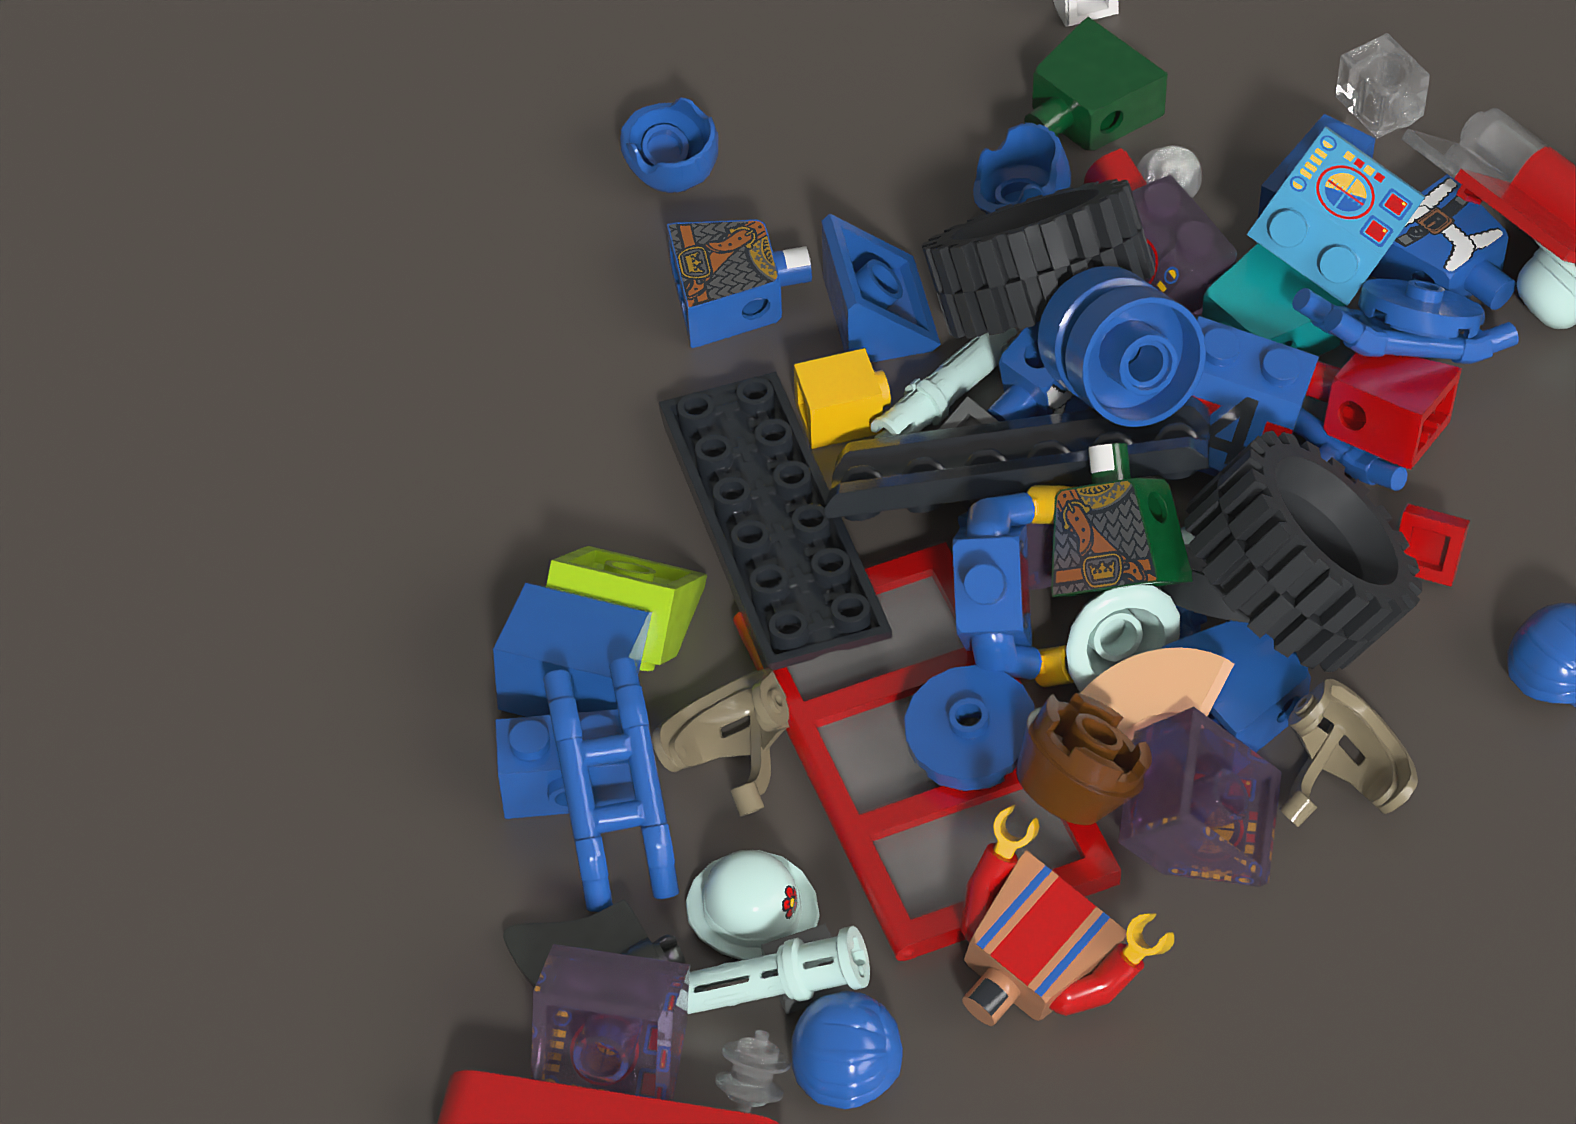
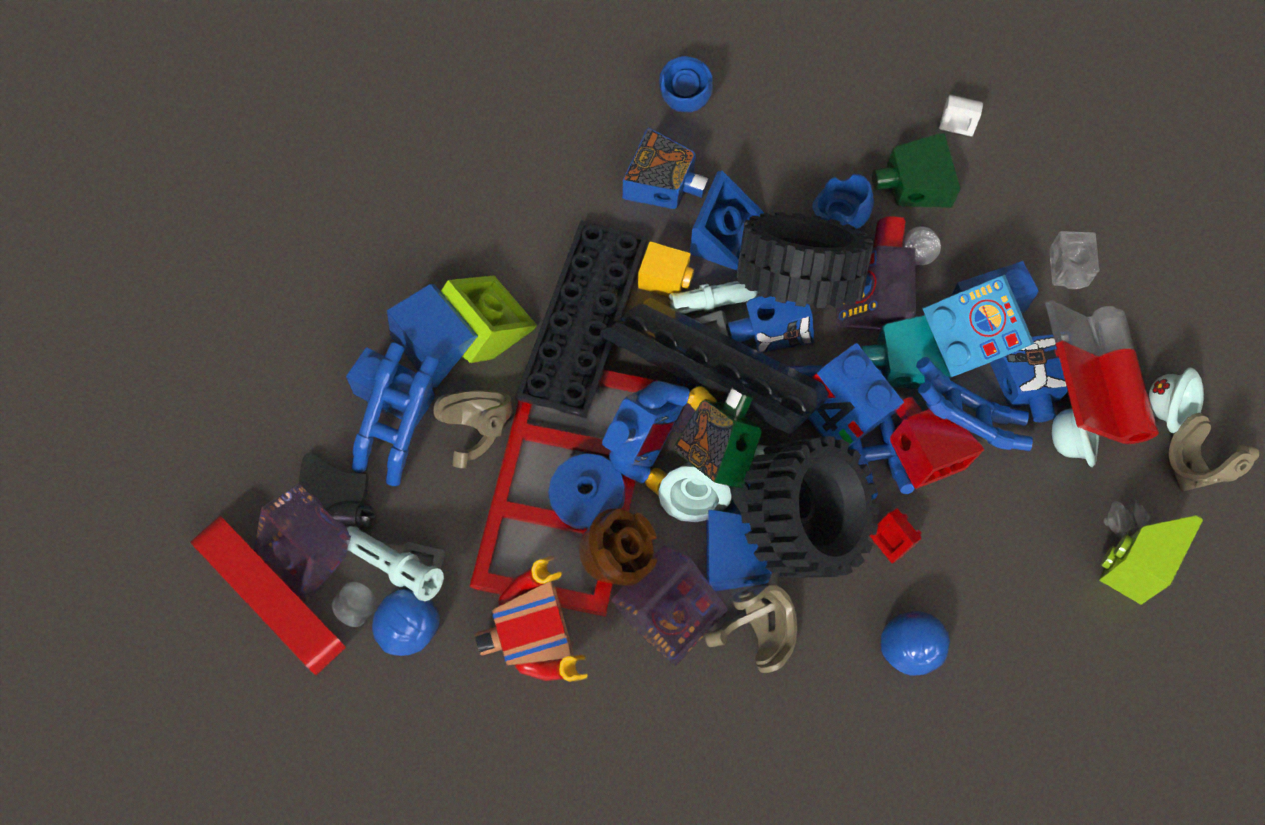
camera: 30 degrees right, 15 degrees up
light aqua hat [685,850,820,960] -> none
blue wheel [1038,266,1206,427] -> none
light nougat tile [1080,647,1234,741] -> none
blue plate [1358,278,1484,340] -> none

